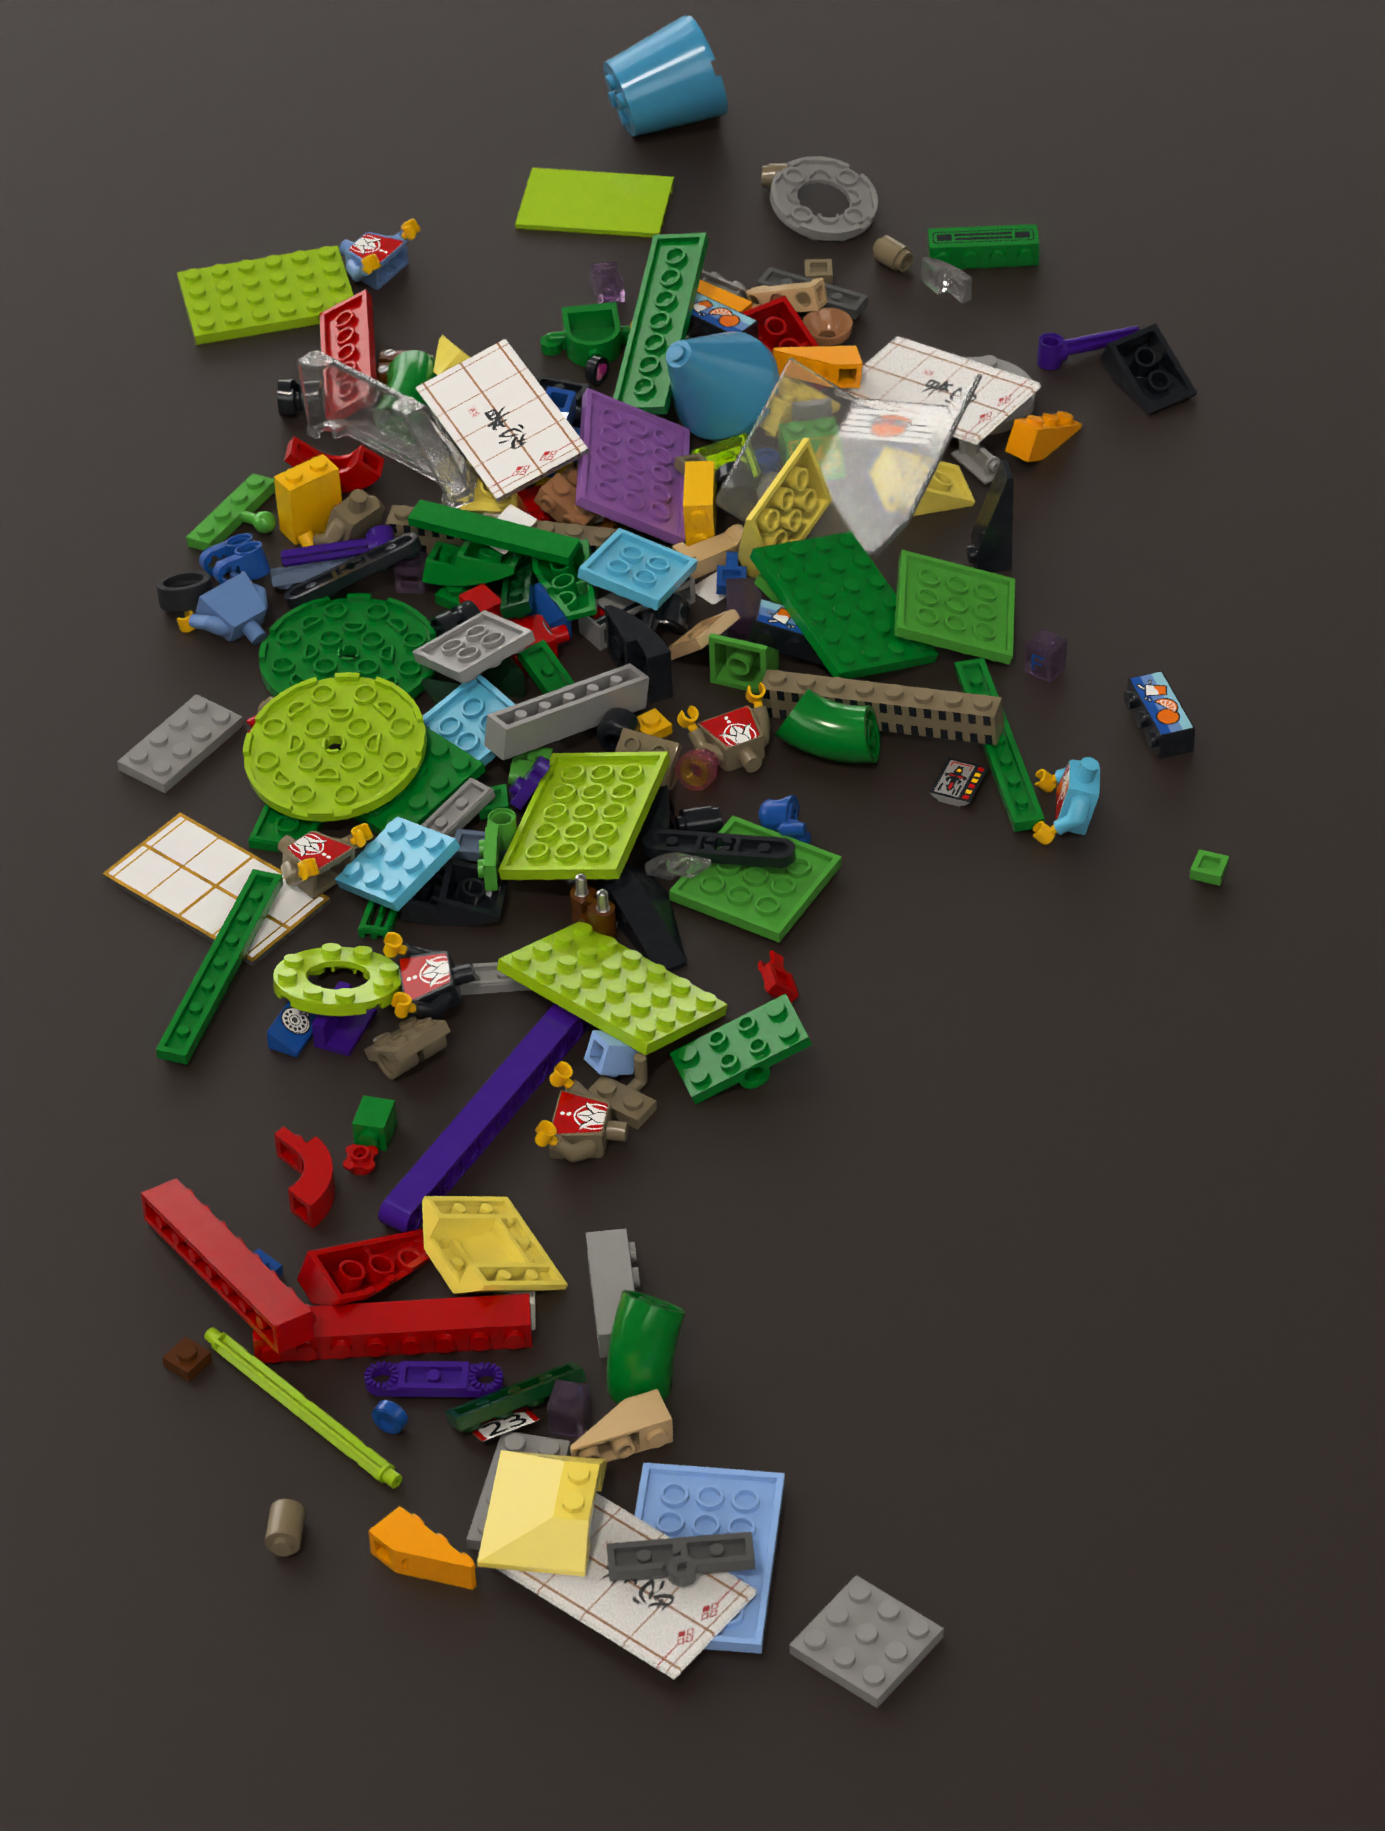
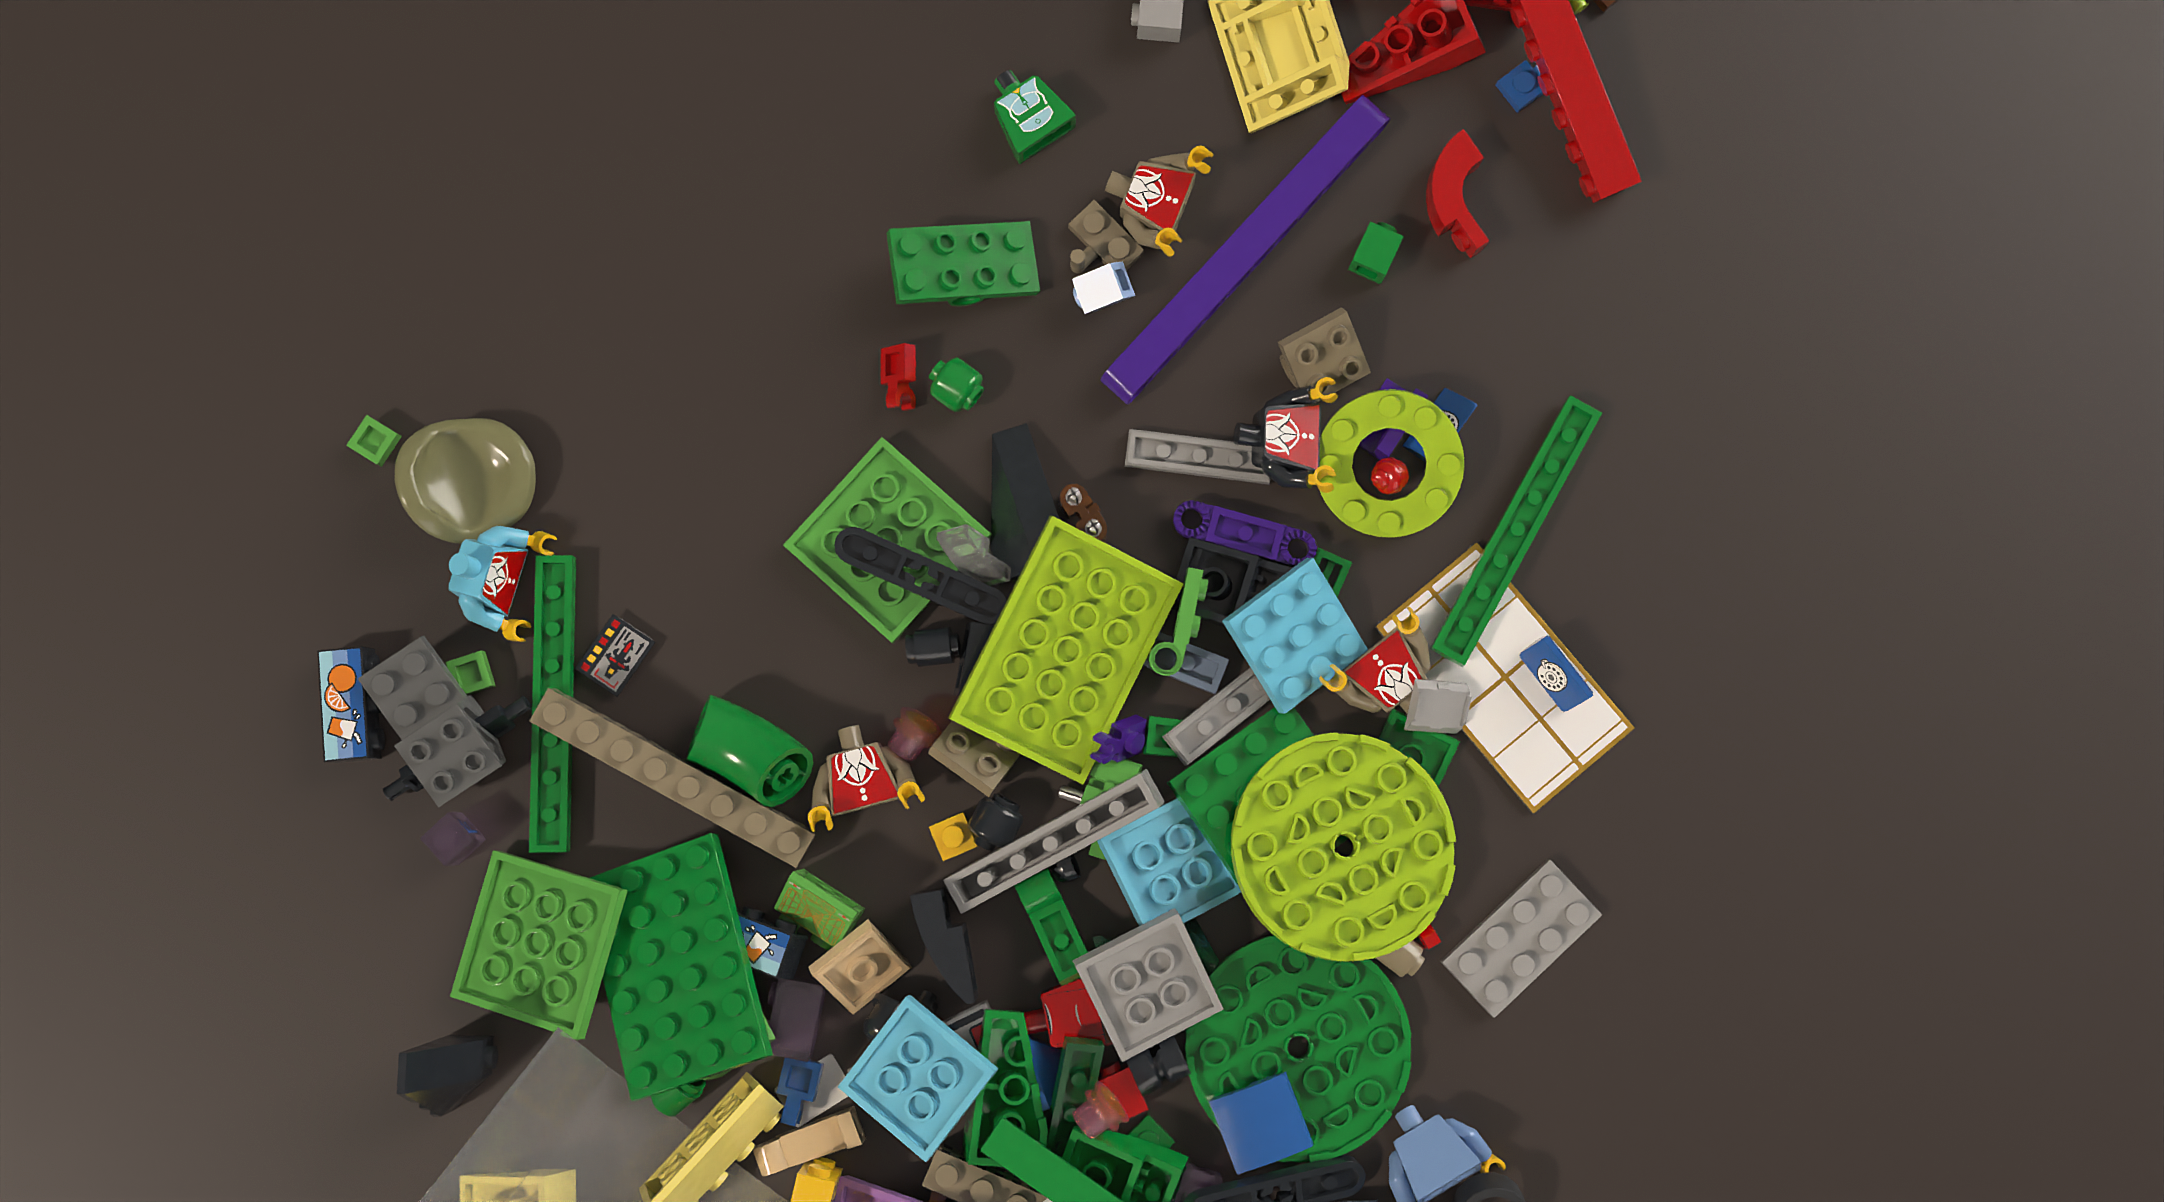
camera: 170 degrees left, 40 degrees up
red plate [343,1144,378,1176] -> none
lime plate [497,921,728,1056] -> none
blue piece [758,795,811,844] -> none
none -> dark grey piece [358,635,532,807]
none -> olive piece [395,418,536,544]
none -> bright green plate [446,651,496,696]
none -> green head [929,357,985,412]
none -> green torso [994,70,1076,164]
none -> clear pink piece [1072,1081,1129,1139]
none -> dark purple plate [1173,500,1317,567]
none -> blue slope [1209,1072,1314,1175]
none -> red plate [1371,457,1409,495]
none -> light grey piece [1404,679,1472,734]
none -> blue slope [1519,636,1593,712]

